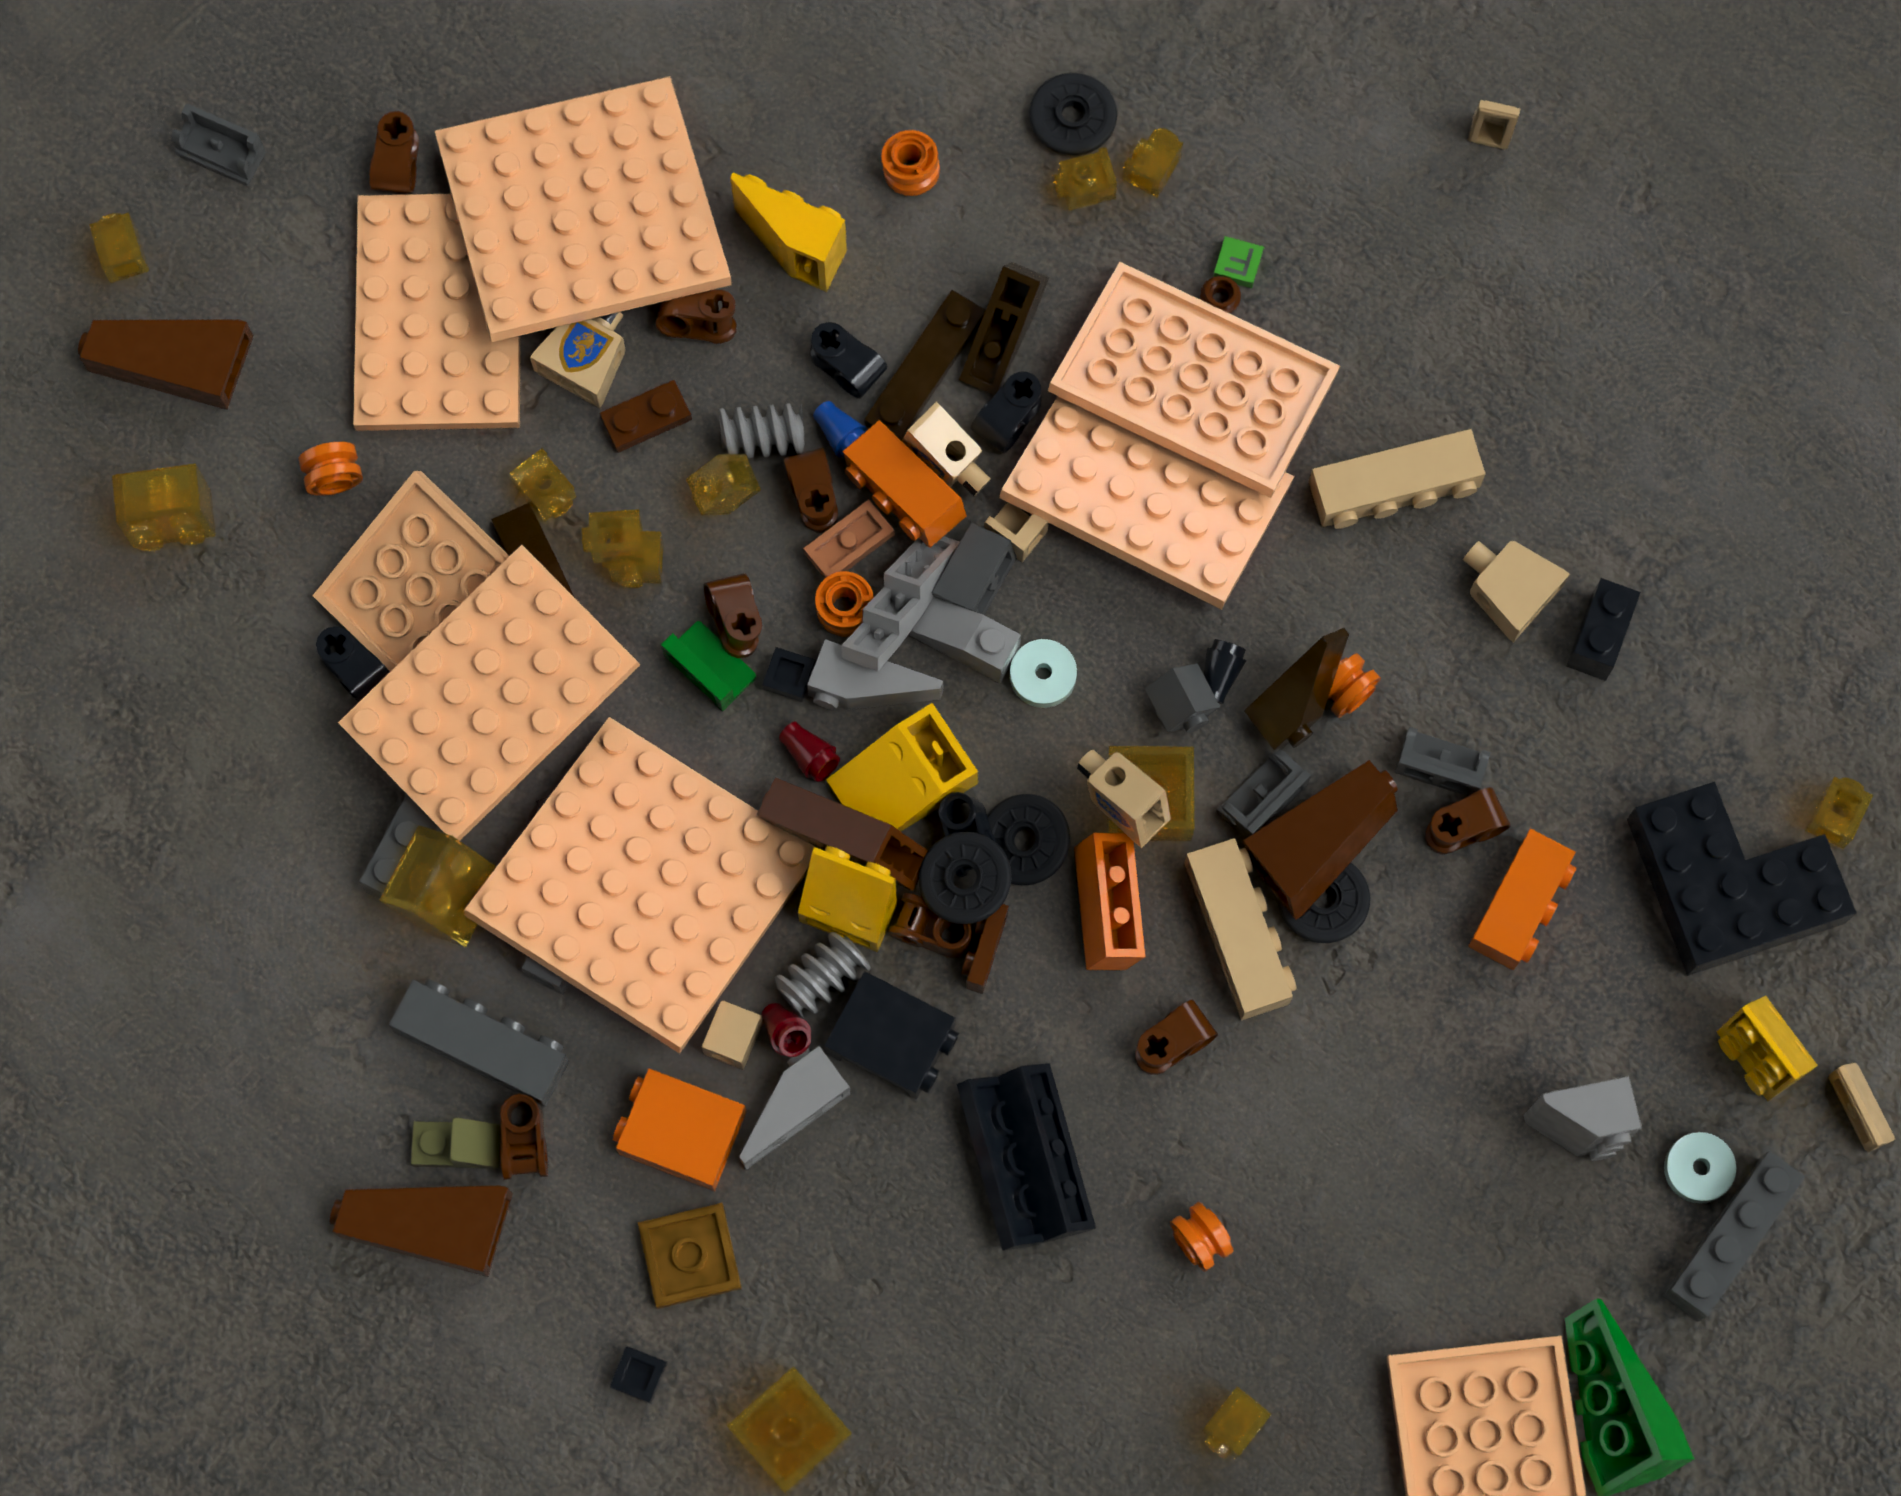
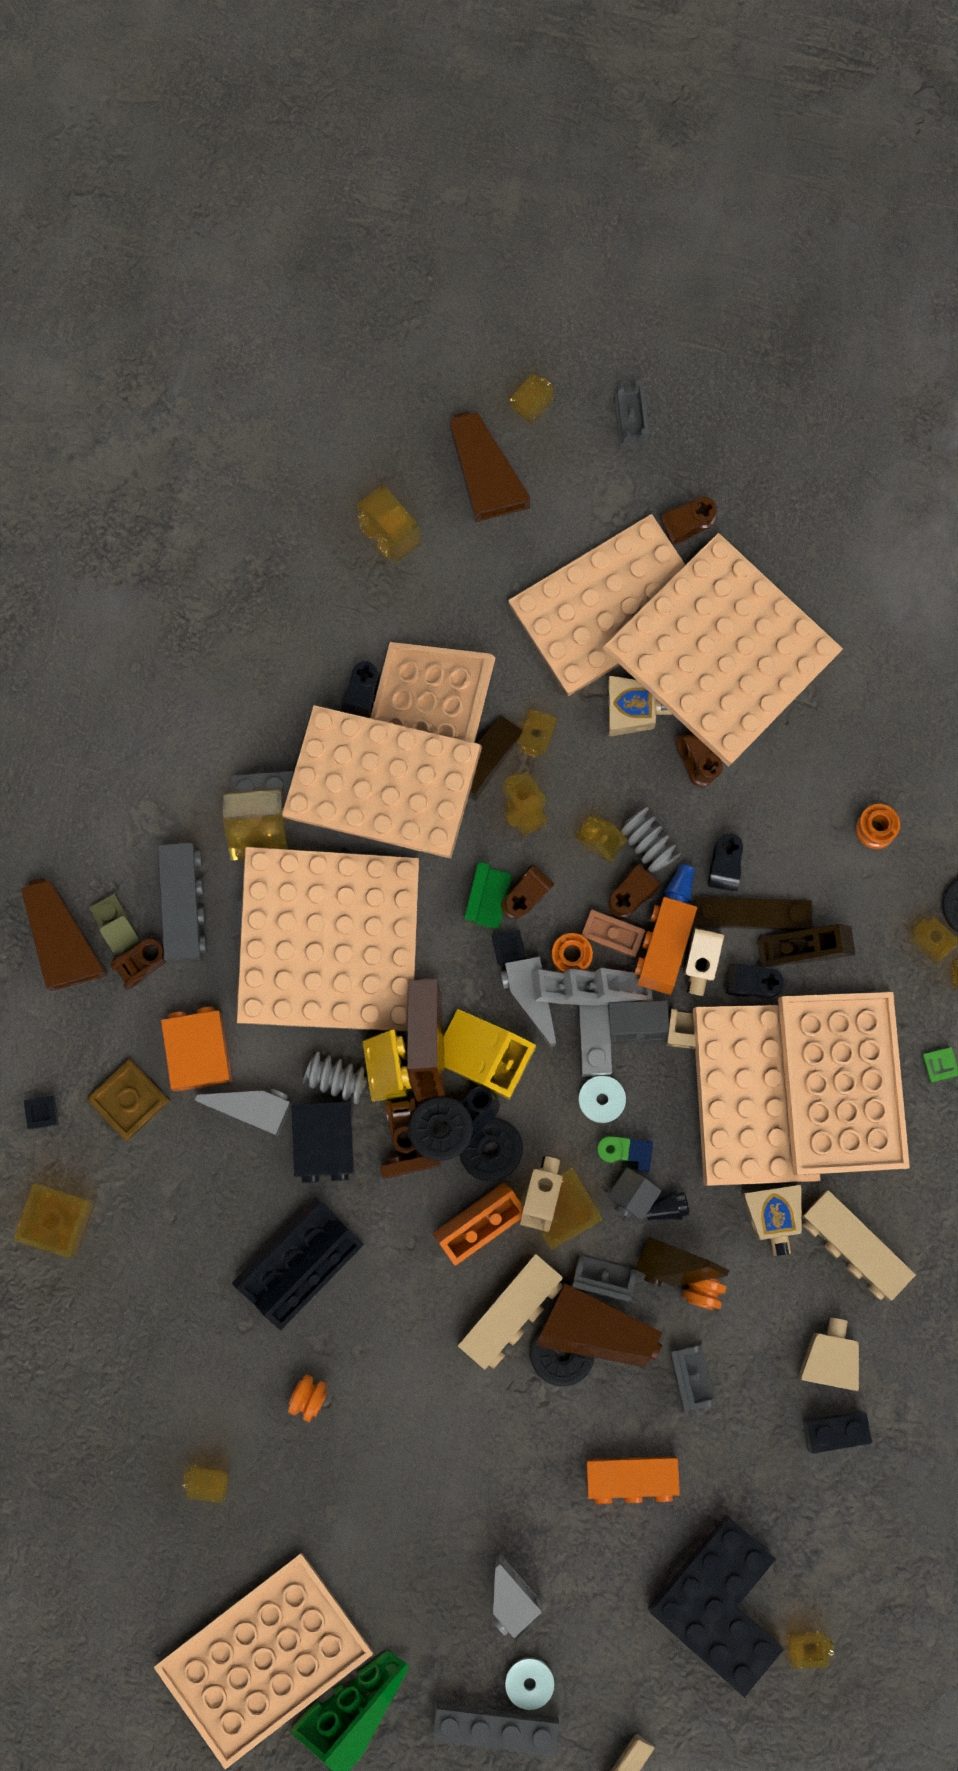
camera: 65 degrees right, 5 degrees up
orange wheel [298,442,363,496] -> none
reddish brown plate [600,380,692,453] -> none
tan panel [702,1001,763,1070] -> none
yellow slope [730,172,847,292] -> none
dark red cone [761,1003,811,1057] -> none
dark red cone [779,721,840,782] -> none
reddish brown piece [1135,999,1218,1075] -> none
reddish brown plate [1200,276,1241,314] -> none
reddish brown piece [1425,787,1511,855] -> none
yellow slope [1716,995,1818,1101] -> none
none -> leg [598,1137,653,1173]
none -> torso [742,1185,802,1256]

